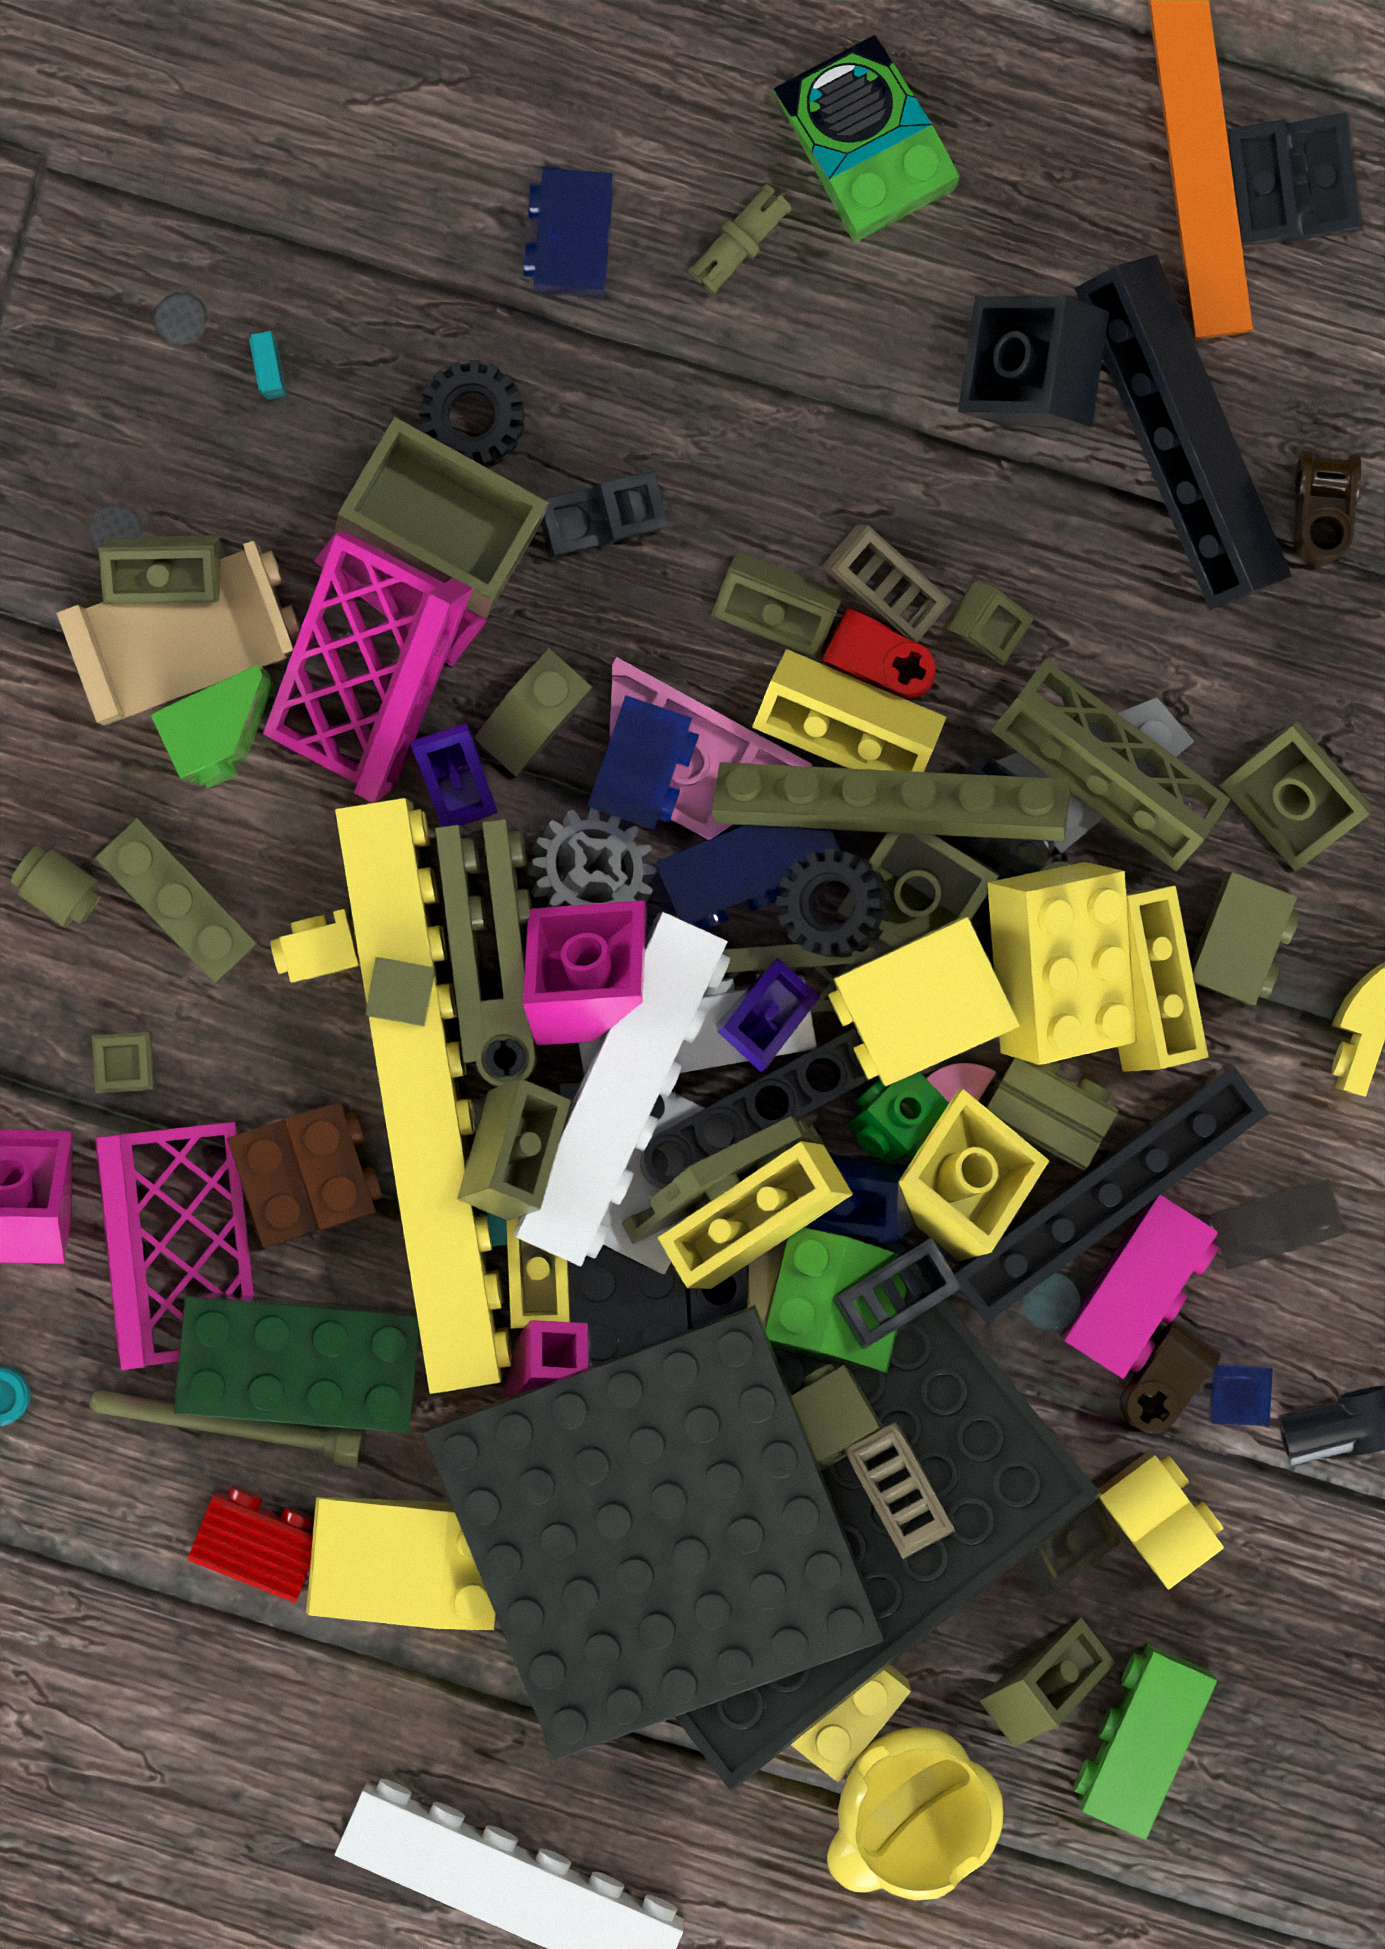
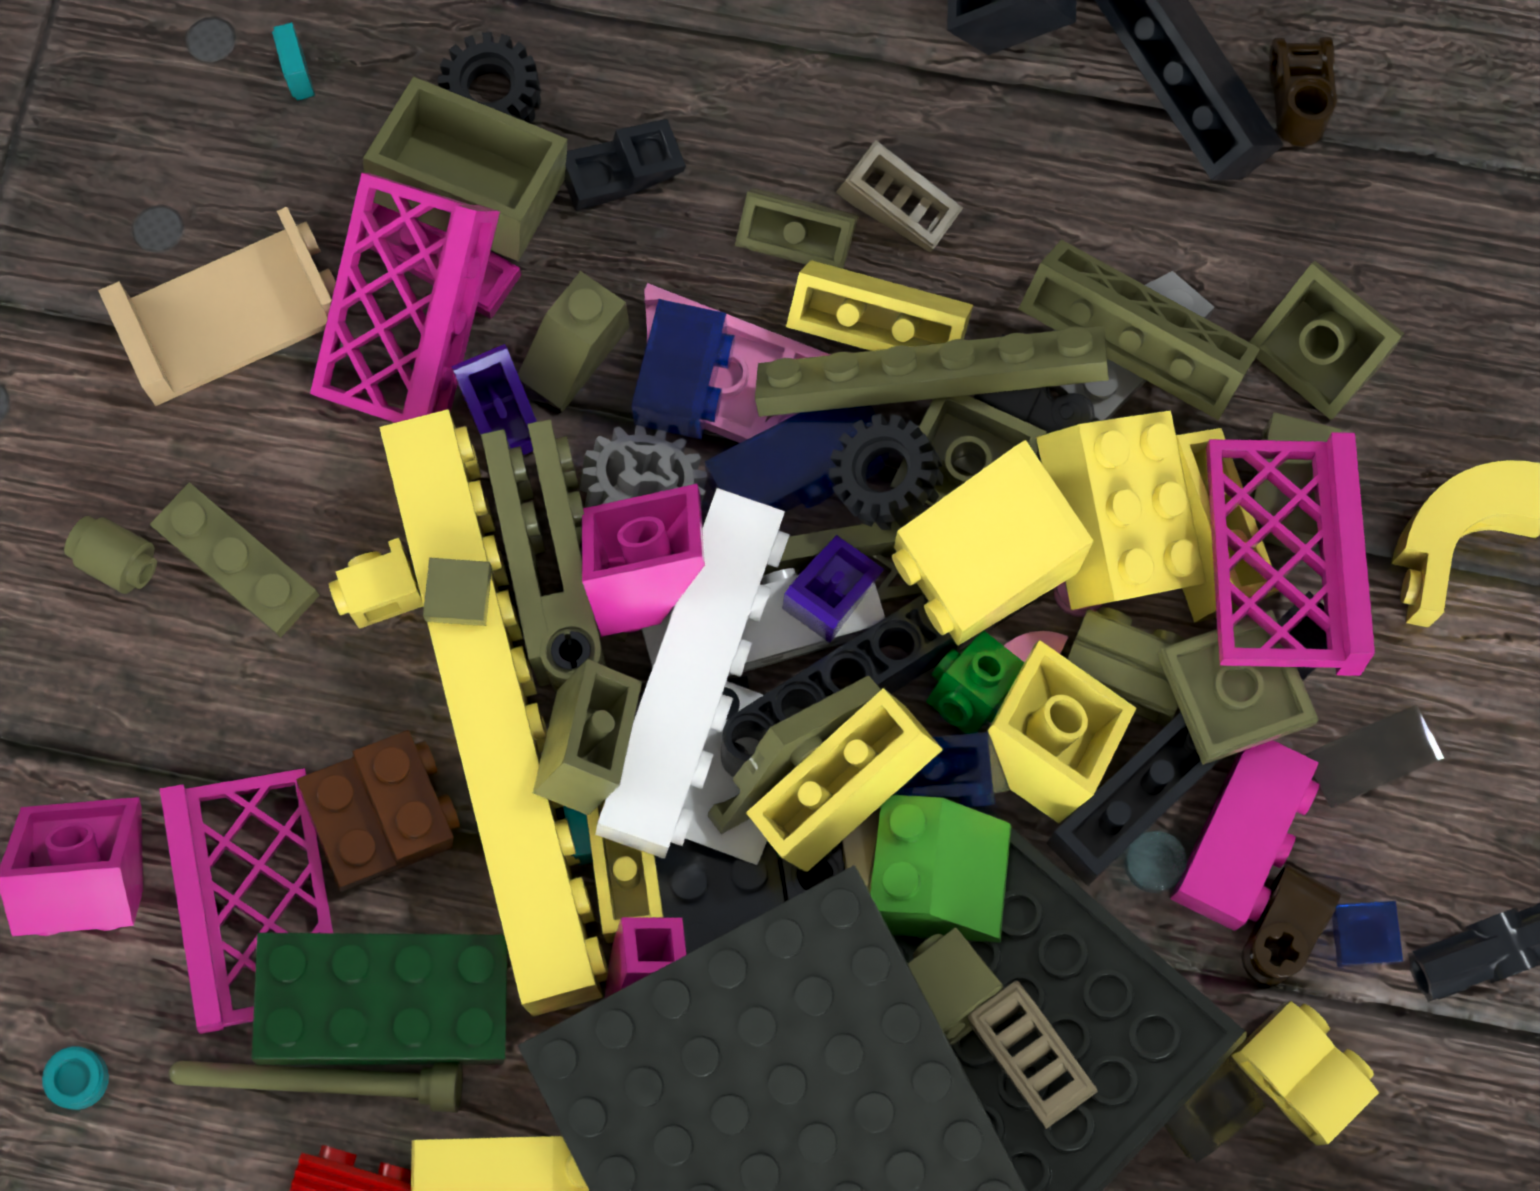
camera: 10 degrees left, 15 degrees down
olive tile [91,1032,156,1093] -> none
olive slope [99,535,221,604] -> none
bright green slope [150,664,274,788] -> none
red piece [821,609,936,700] -> none
black slope [832,1238,962,1349] -> none
olive slope [945,581,1035,666] -> none
none -> olive tile [1157,610,1319,765]
none -> dark pink fence [1206,432,1375,676]

